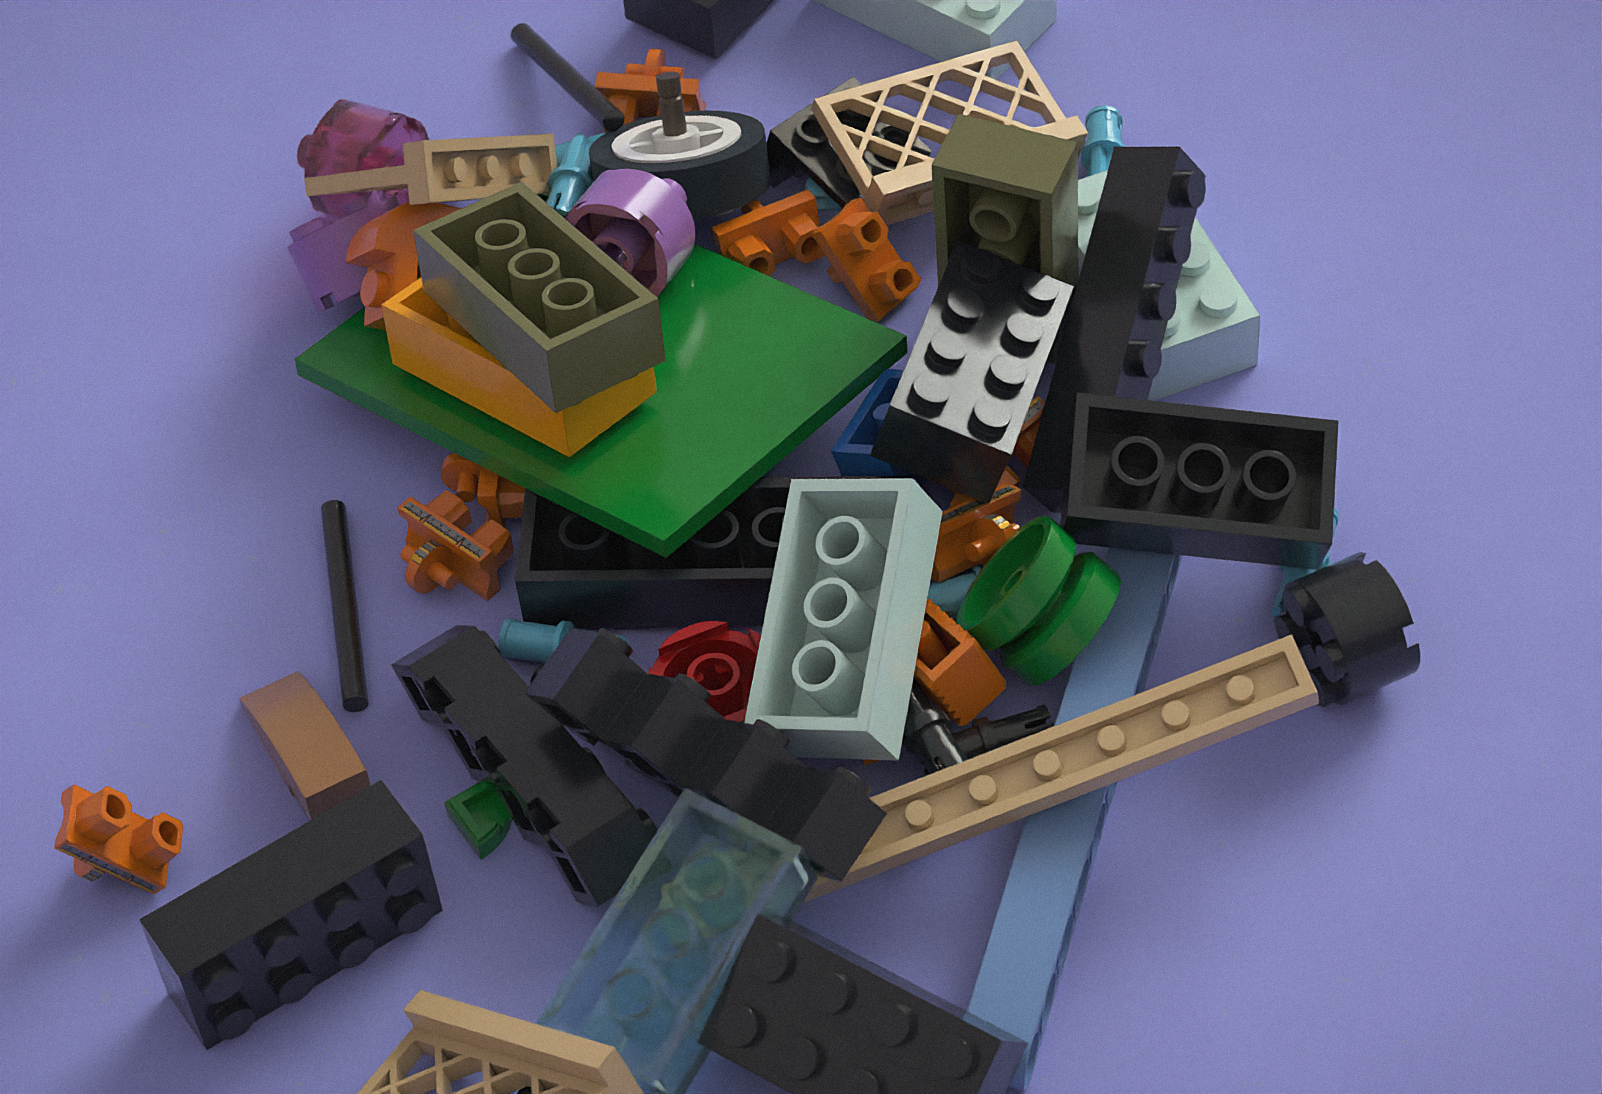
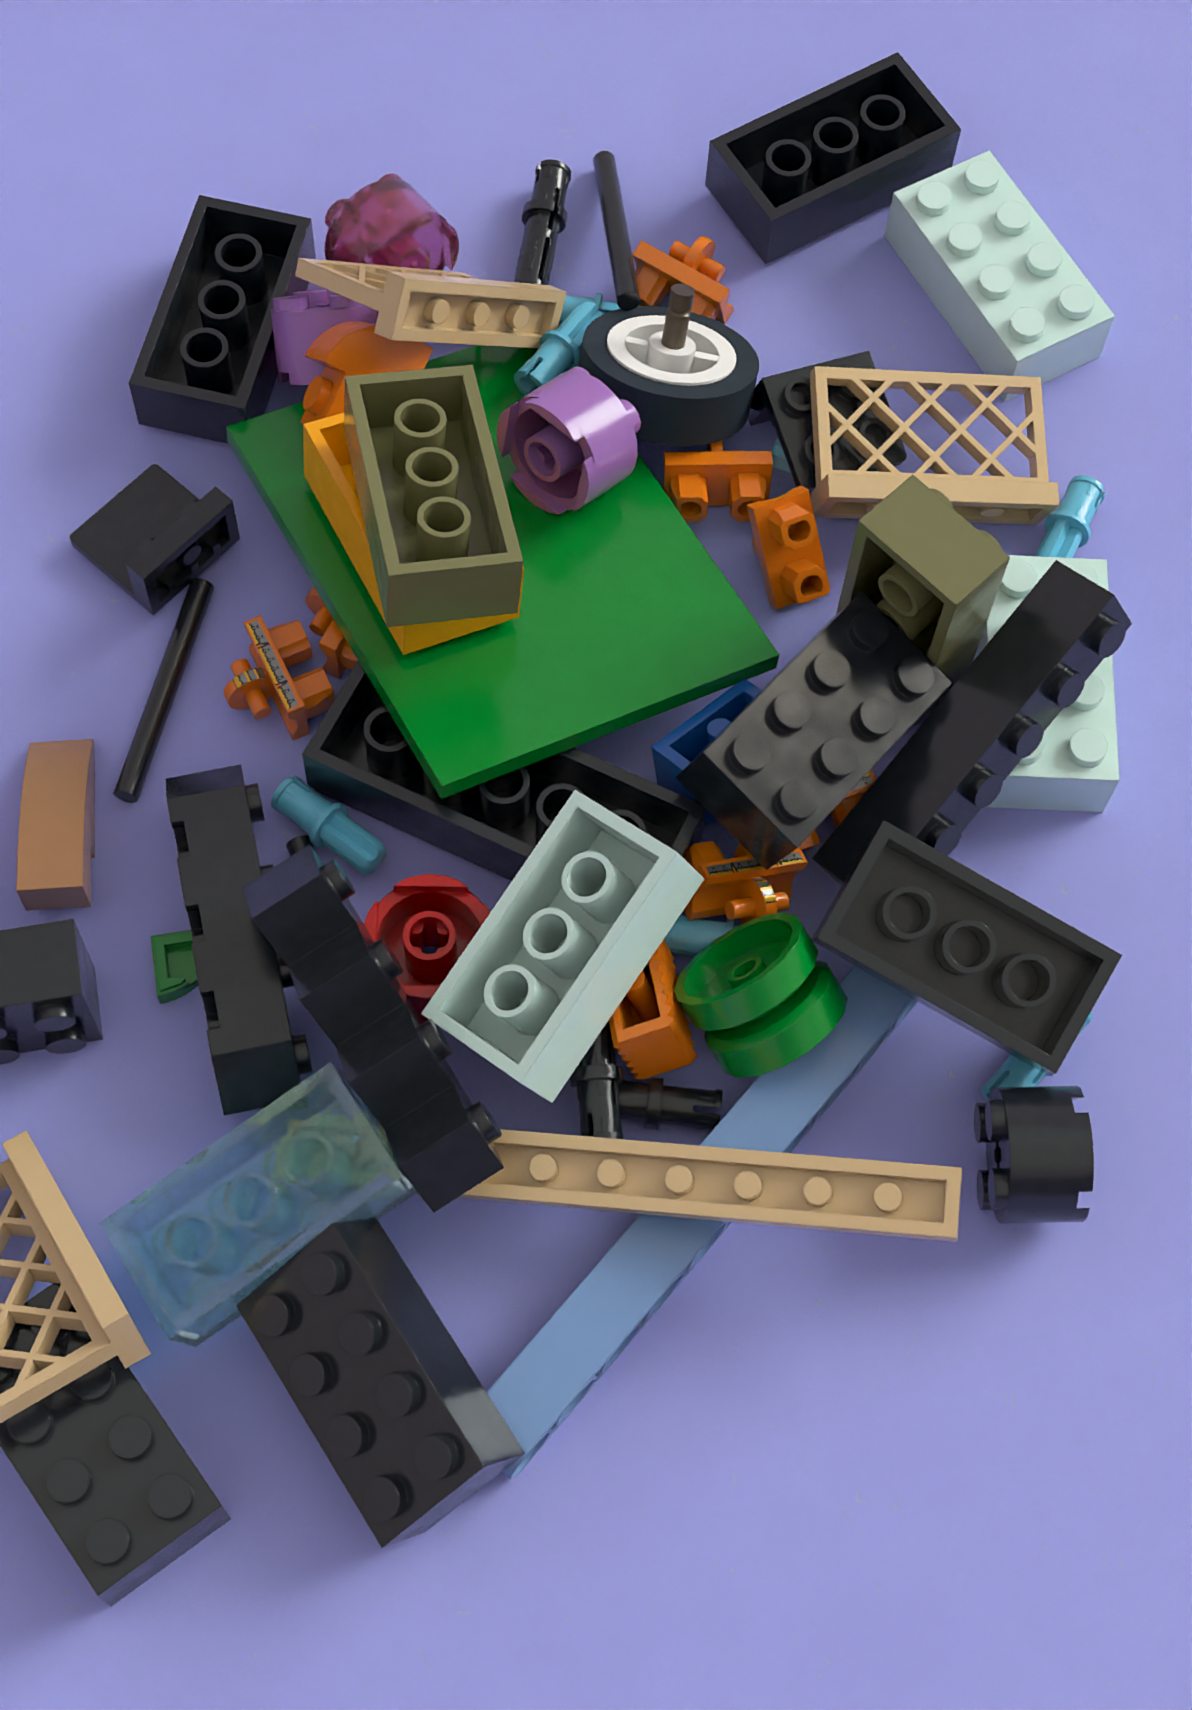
camera: 15 degrees right, 15 degrees up
none -> black bracket [70,464,240,616]
none -> black brick [129,195,316,444]
none -> black pin [514,159,571,285]

